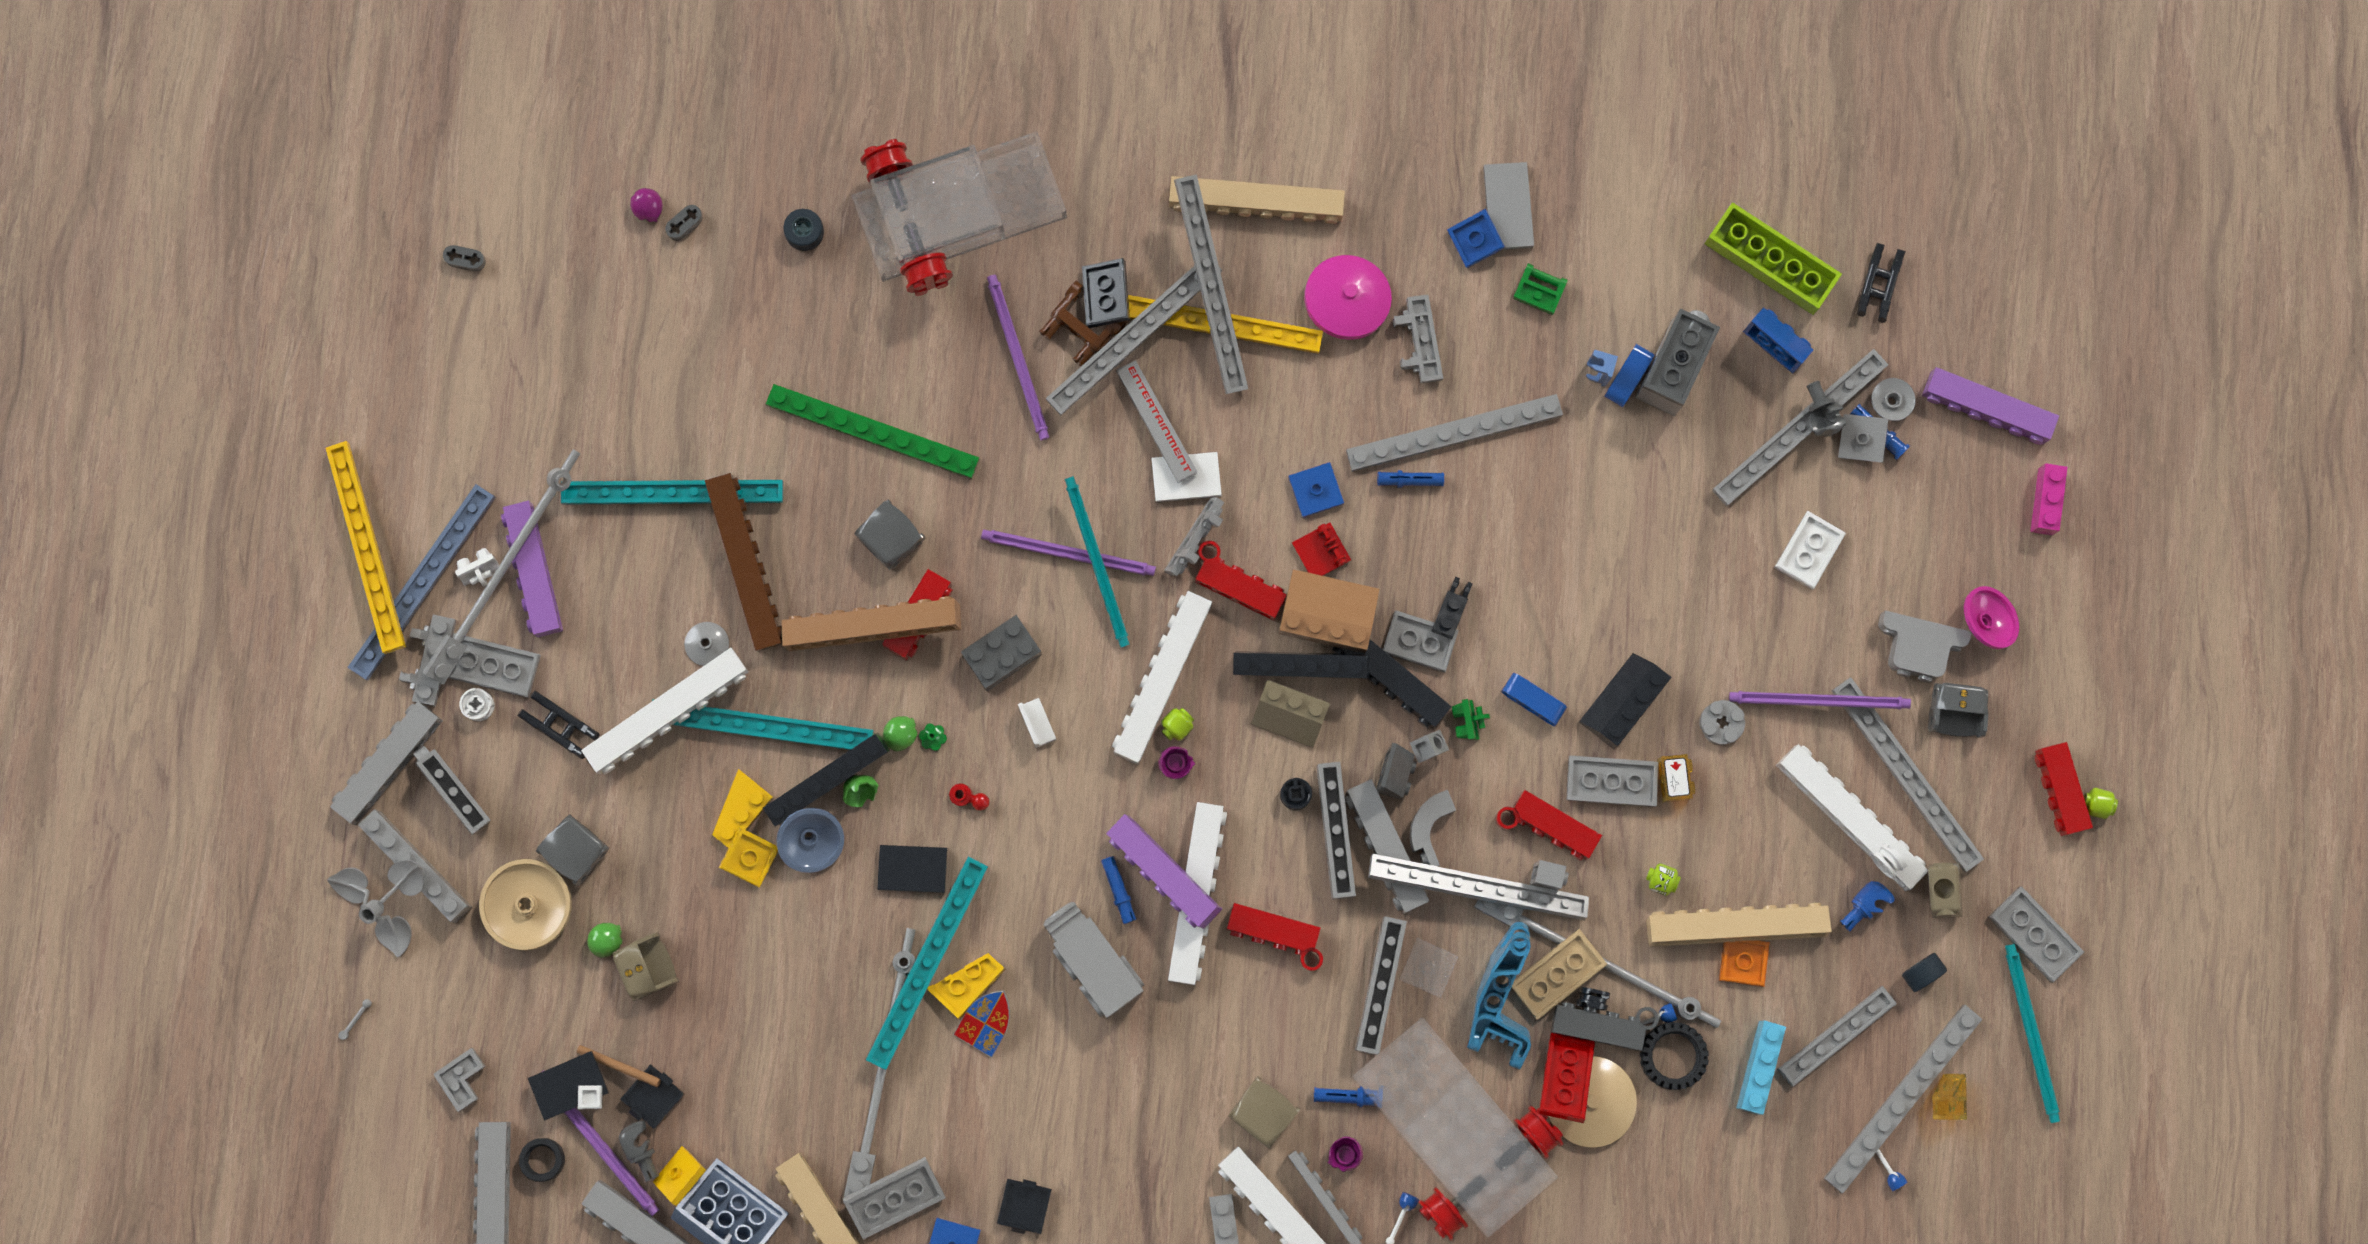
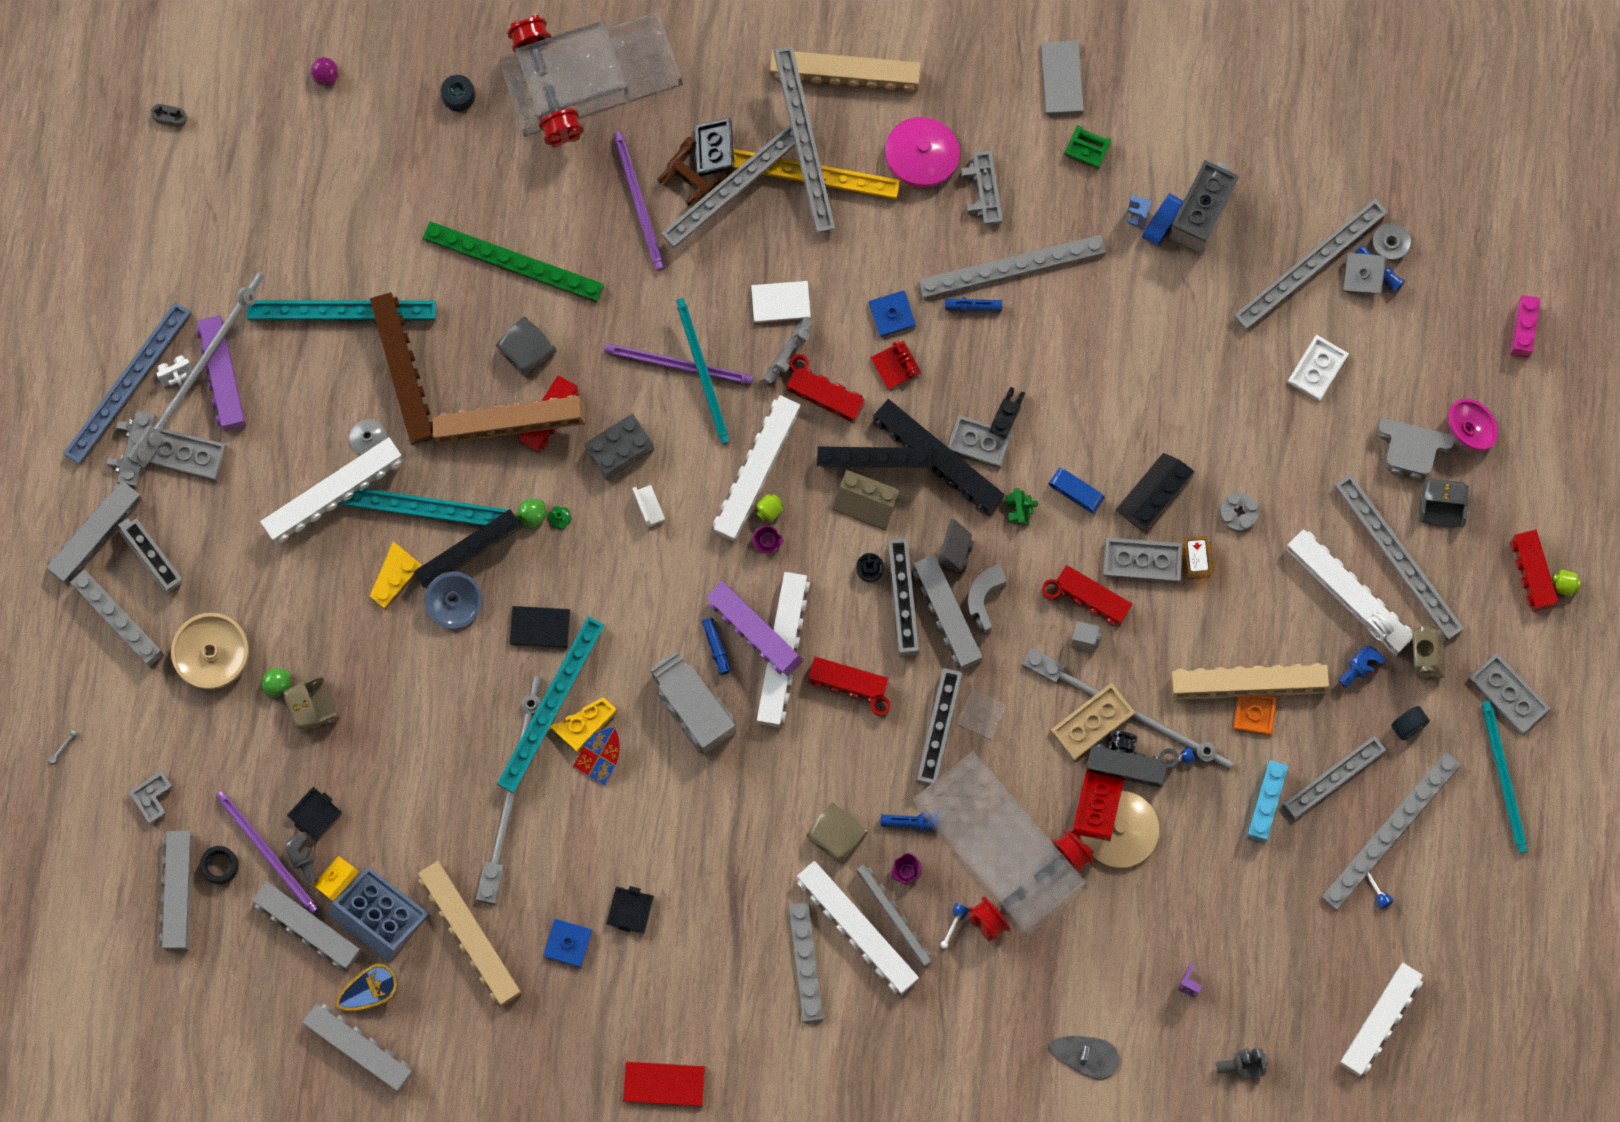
camera: 10 degrees right, 5 degrees down
yellow plate [325,441,406,654] -> none
light grey plant [327,860,425,957] -> none
white wheel [459,688,495,721] -> none
black piece [517,690,600,759] -> none
black tile [527,1051,609,1121] -> none
dark grey piece [536,814,609,886] -> none
medium nougat bar [576,1045,661,1087] -> none
white tile [578,1086,602,1109] -> none
dark grey beam [665,205,703,241] -> none
yellow plate [718,827,778,888] -> none
bright green hair [843,775,879,807] -> none
light grey plate [843,1157,946,1239] -> none
red plate [949,783,990,811] -> none
light grey tile [1116,360,1197,483] -> none
medium nougat slope [1279,569,1380,654] -> none
plate [1368,854,1589,921] -> none
light grey brick [1410,730,1449,763] -> none
blue plate [1447,209,1506,268] -> none
dark azure piece [1467,922,1531,1070] -> none
black tyre [1640,1022,1709,1090] -> none
lime head [1646,863,1681,896] -> none
lime brick [1704,202,1842,315] -> none
medium lavender piece [1729,691,1911,710] -> none
blue slope [1743,307,1814,374] -> none
dark grey piece [1806,381,1846,437] -> none
black piece [1857,243,1906,323] -> none
medium lavender brick [1922,367,2059,445] -> none
clear yellow slope [1932,1074,1967,1120] -> none

